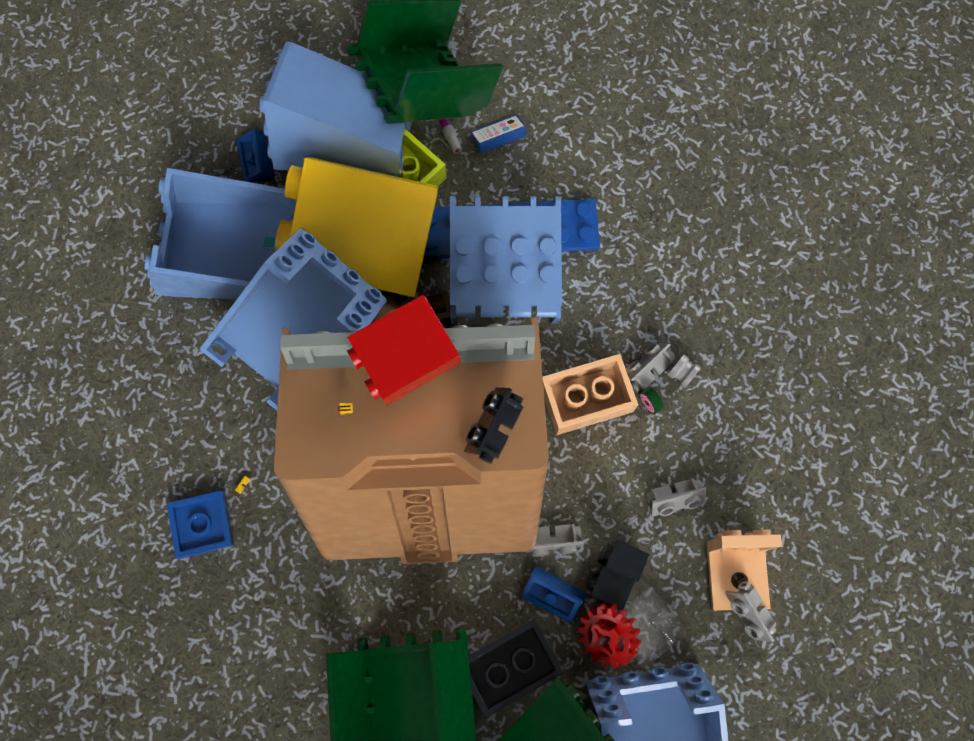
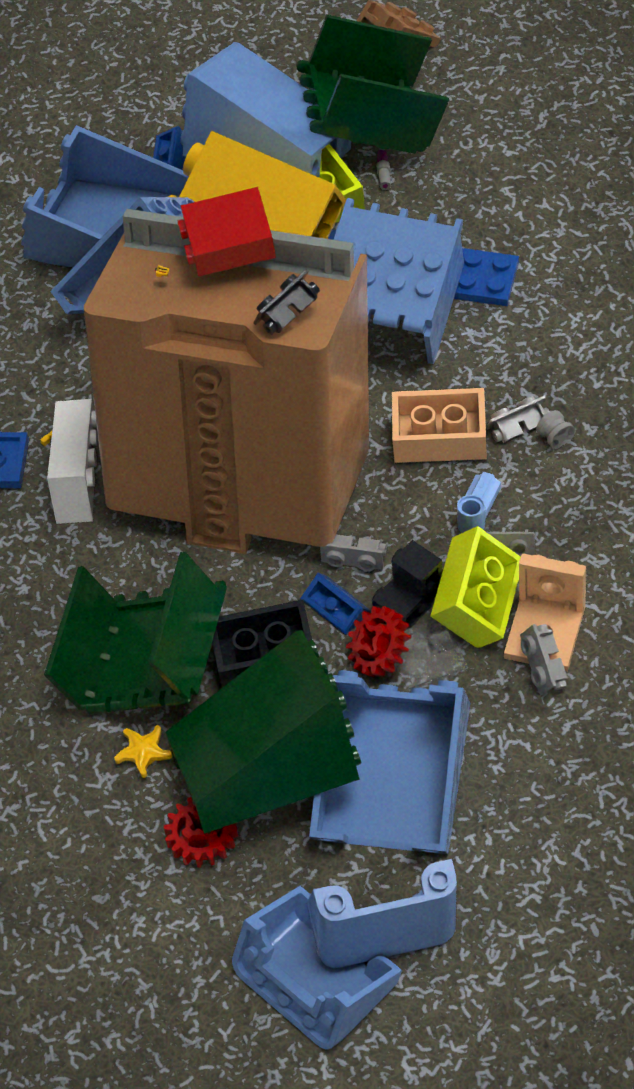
camera: 25 degrees right, 20 degrees down
slope [470,114,526,154] -> none
dark green tile [639,387,663,415] -> none
none -> white wedge [47,399,99,524]
none -> neon yellow brick [430,526,521,648]
none -> light blue piece [457,472,501,533]

